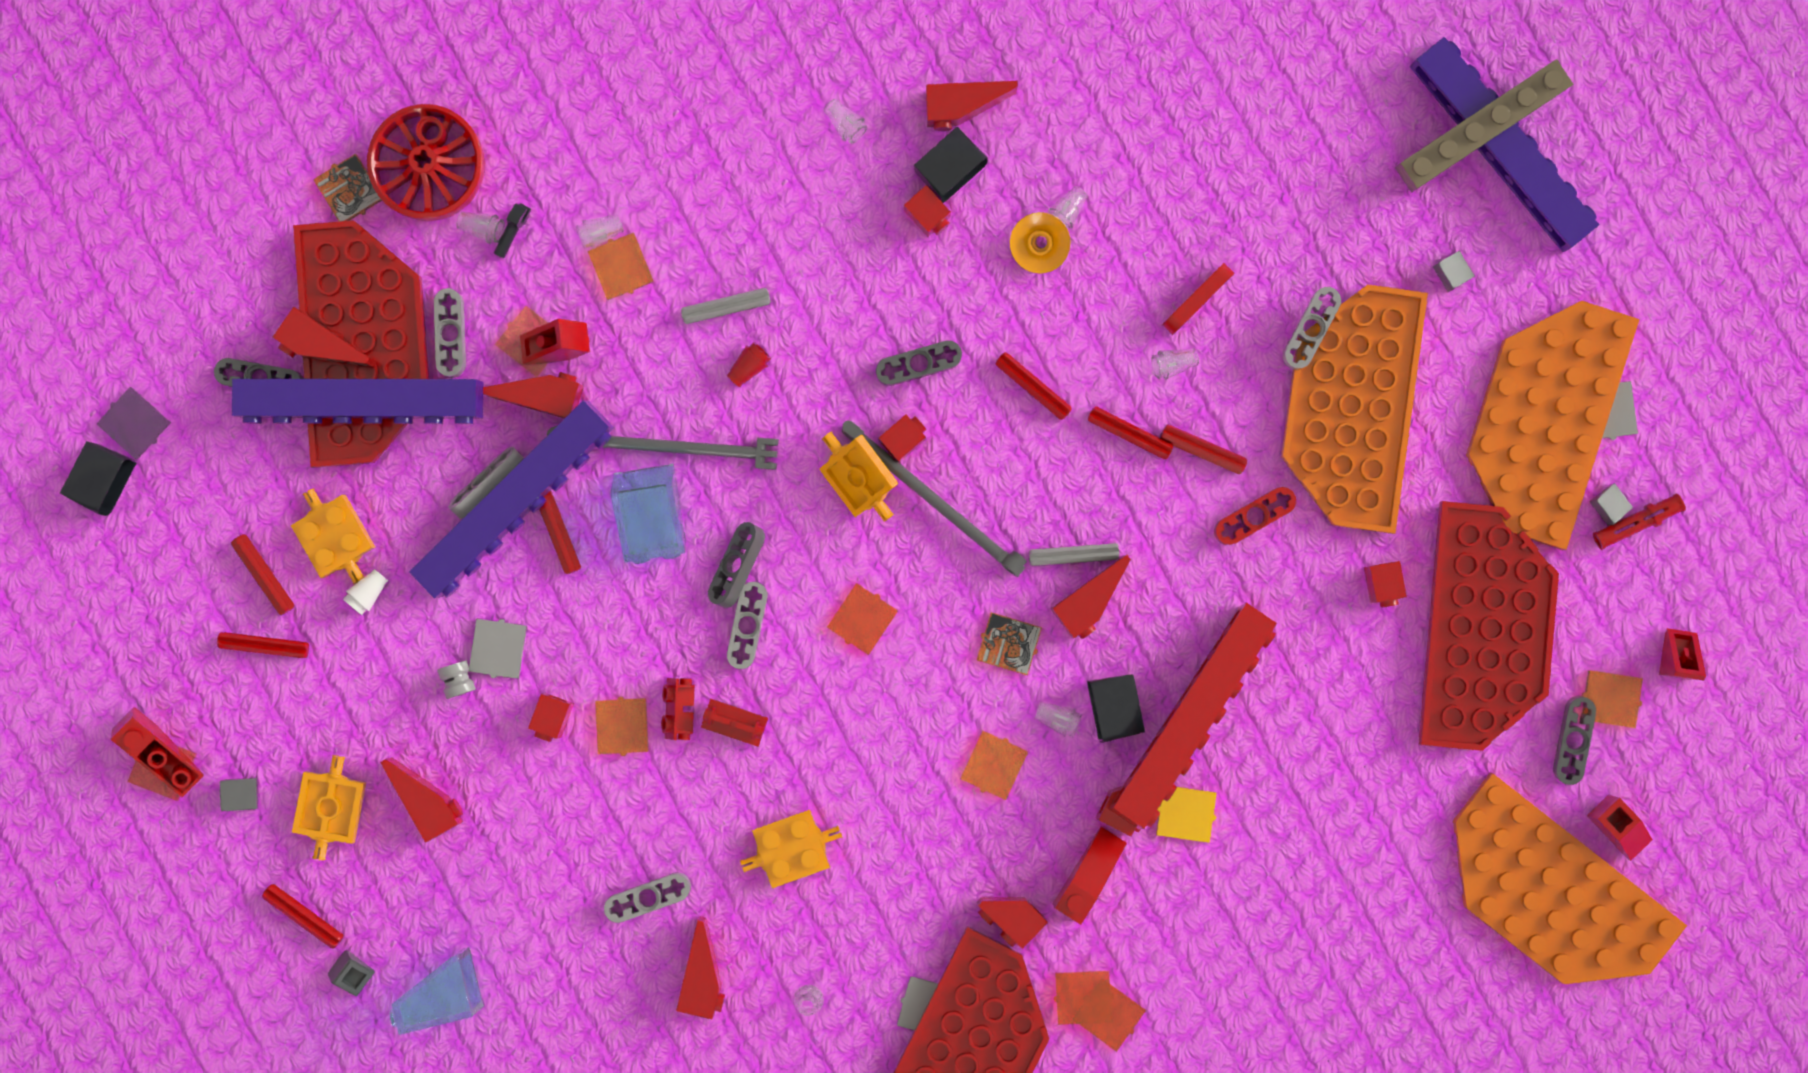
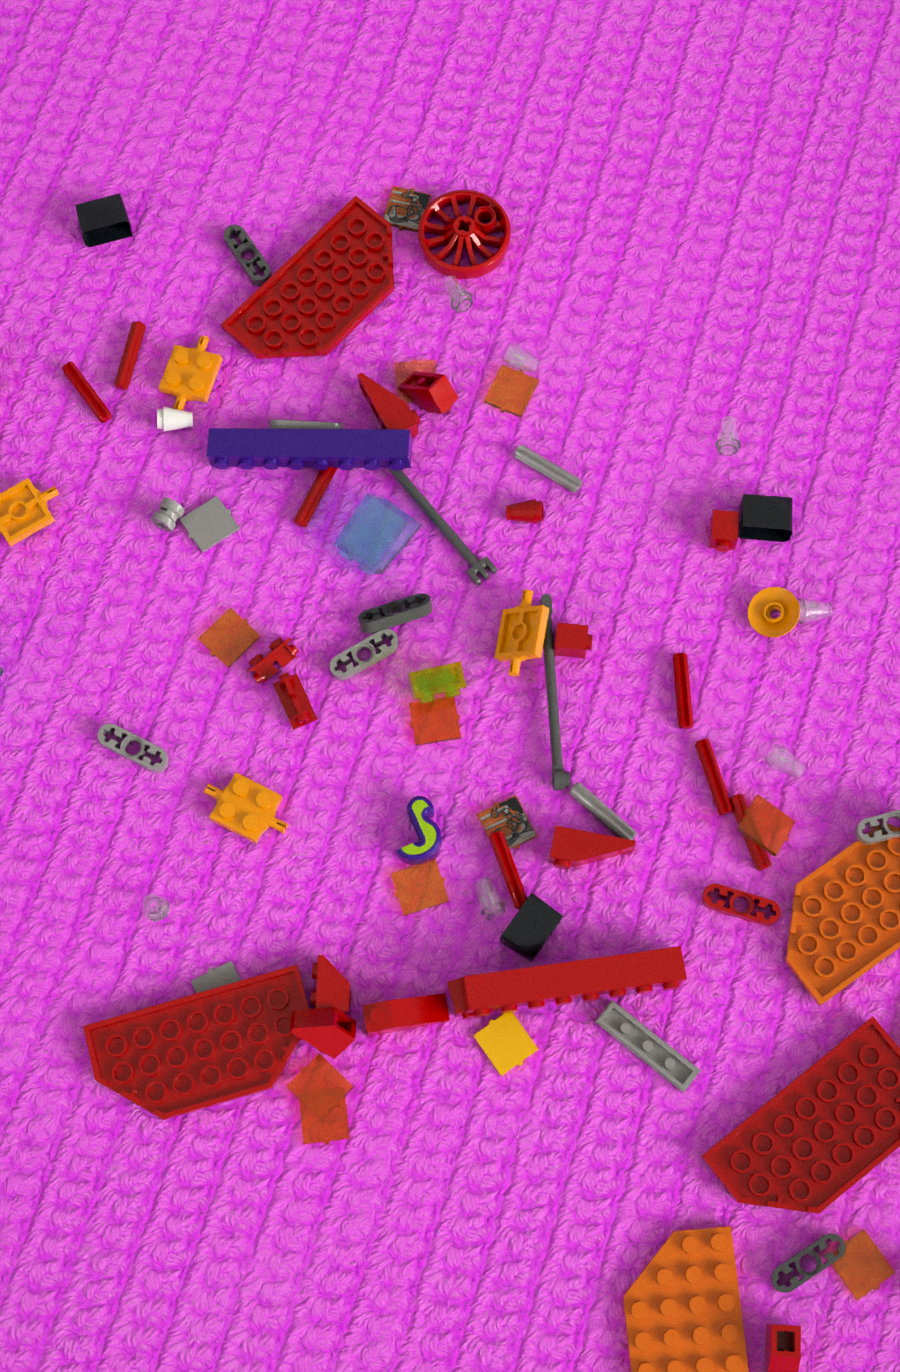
camera: 50 degrees right, 15 degrees down
clear purple piece [97,387,171,460] -> none
dark purple brick [232,379,484,424] -> none
red slope [273,307,376,367] -> none
red slope [380,757,463,843] -> none
light grey beam [434,288,466,378] -> none
black bar [493,203,531,258] -> none
red brick [528,693,574,742] -> none
red slope [676,916,725,1019] -> none
dark grey beam [876,341,962,386] -> none
red slope [926,81,1018,131] -> none
red beam [1162,263,1235,335] -> none
red brick [1364,561,1407,608] -> none
none -> red slope [290,1007,356,1059]
none -> dark purple animal [396,796,442,865]
none -> clear neon green brick [407,661,467,704]
none -> red axle [489,831,527,909]
none -> light grey tile [595,1000,701,1093]
none -> clear orange piece [737,794,796,857]

